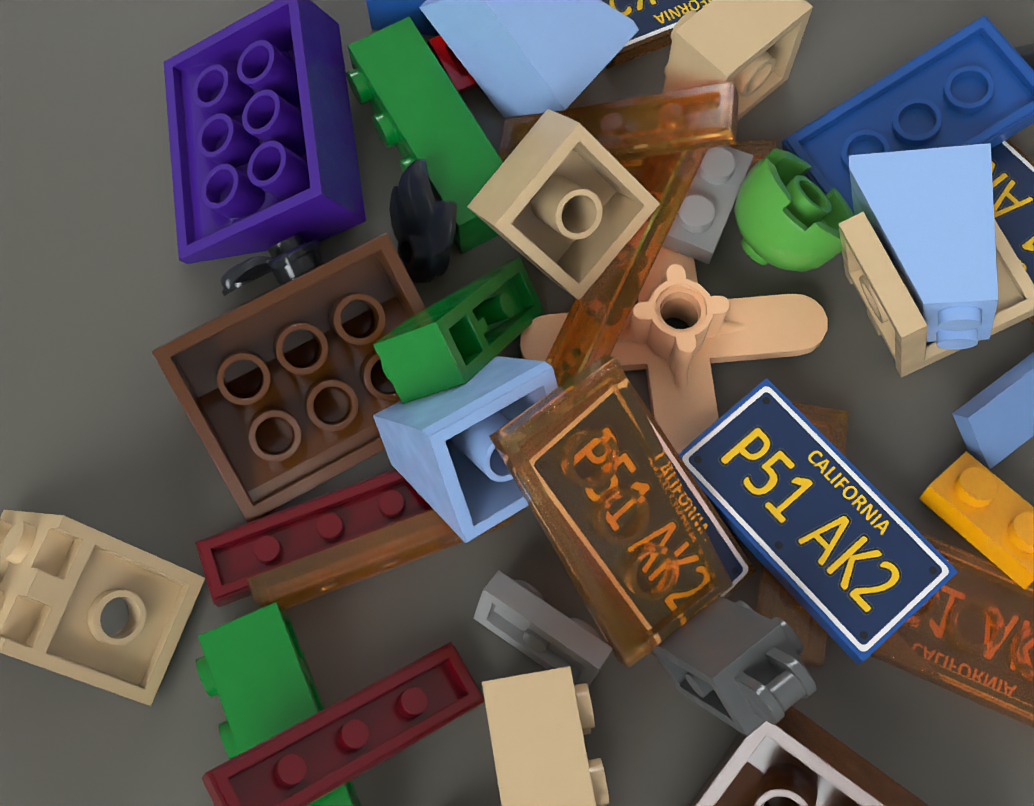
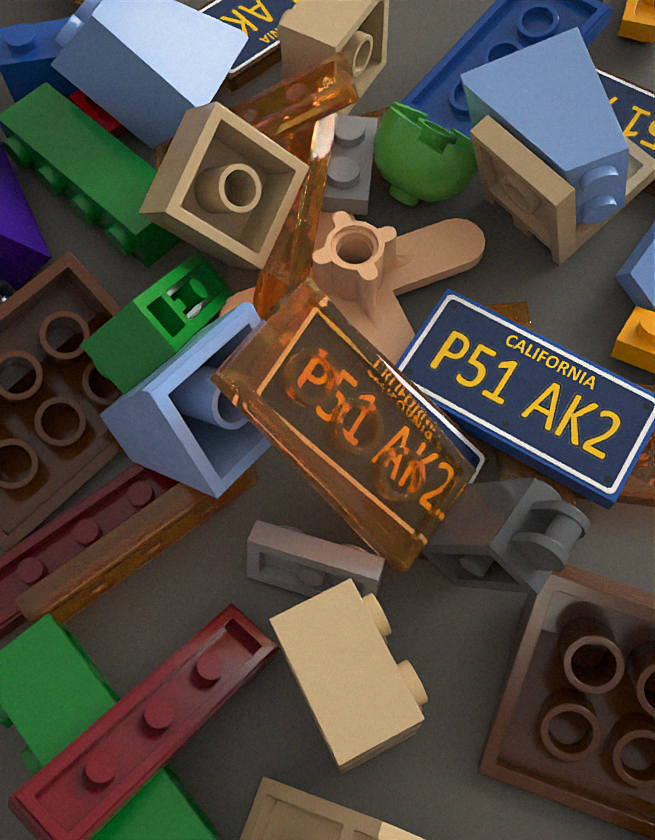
camera: 15 degrees left, 5 degrees down
black plate [389,159,457,283] -> none

